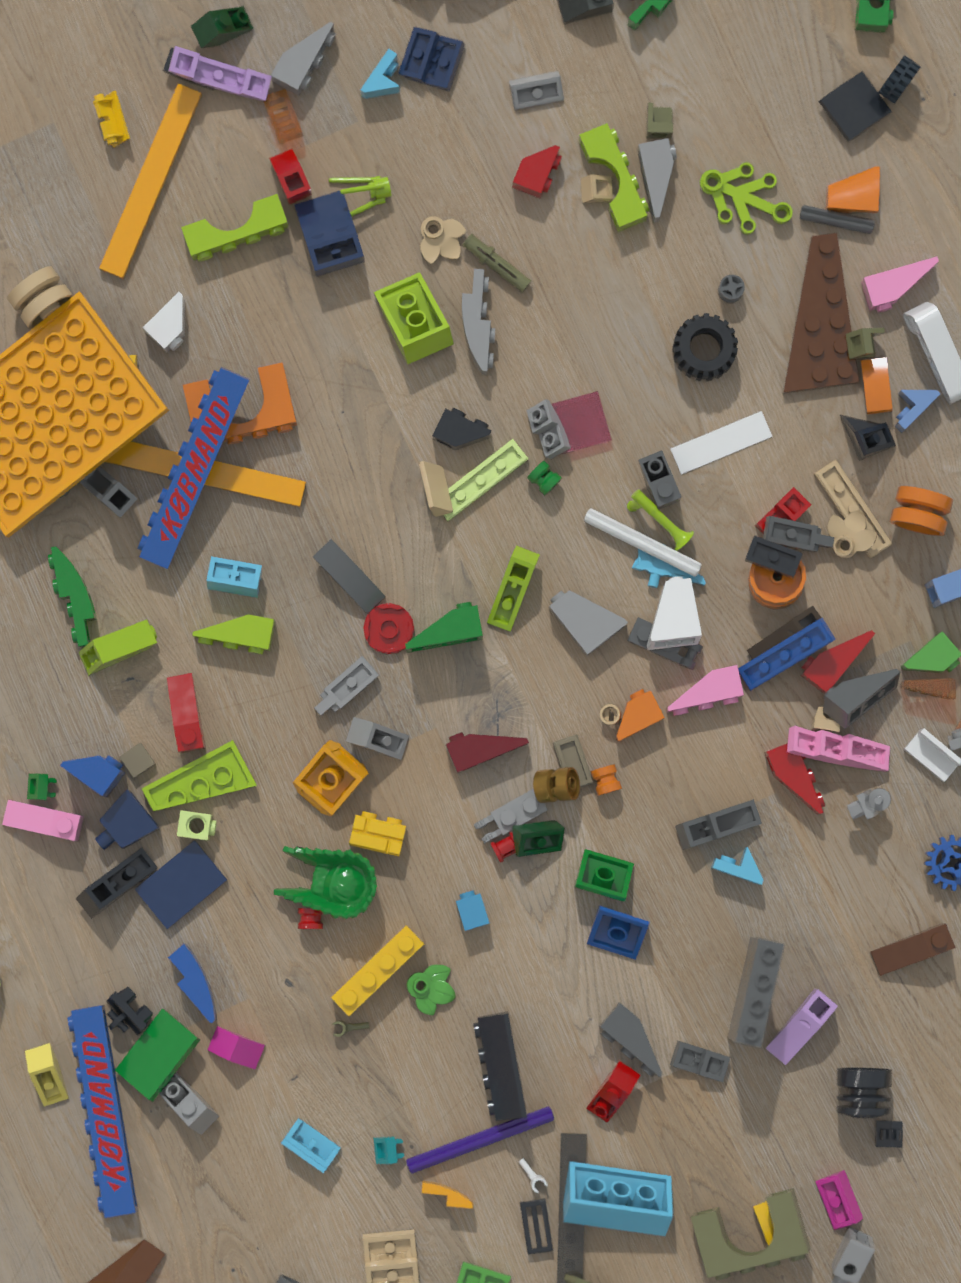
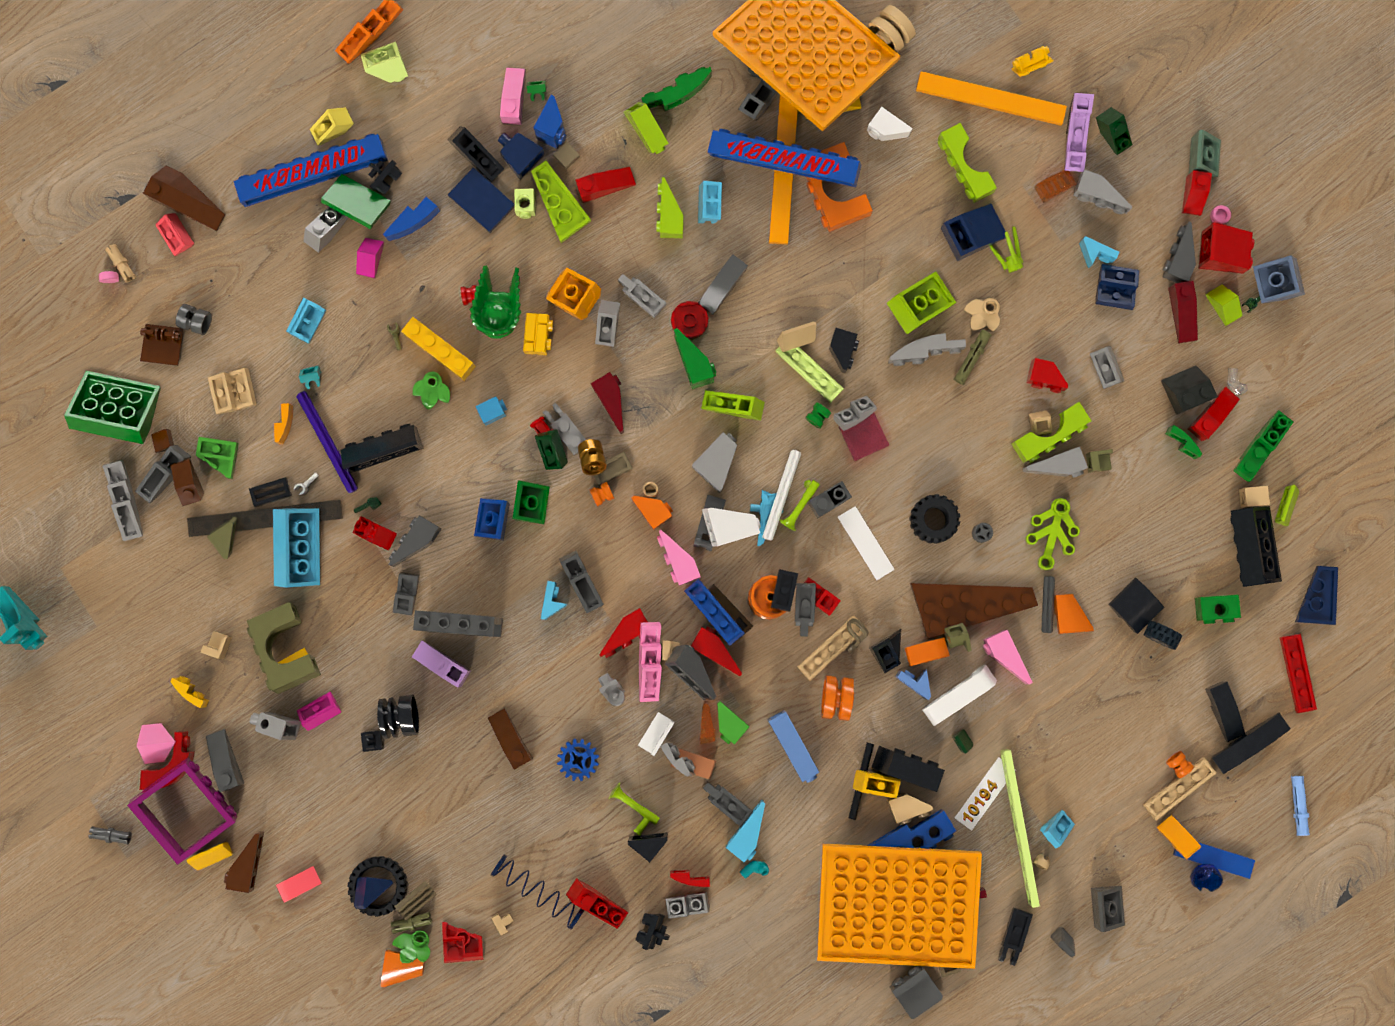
camera: 85 degrees right, 0 degrees up
red slope [269,149,312,205] -> none
tan plate [828,510,877,558] -> none
none -> clear green hand [354,497,381,513]
none -> dark tan piece [847,618,869,653]

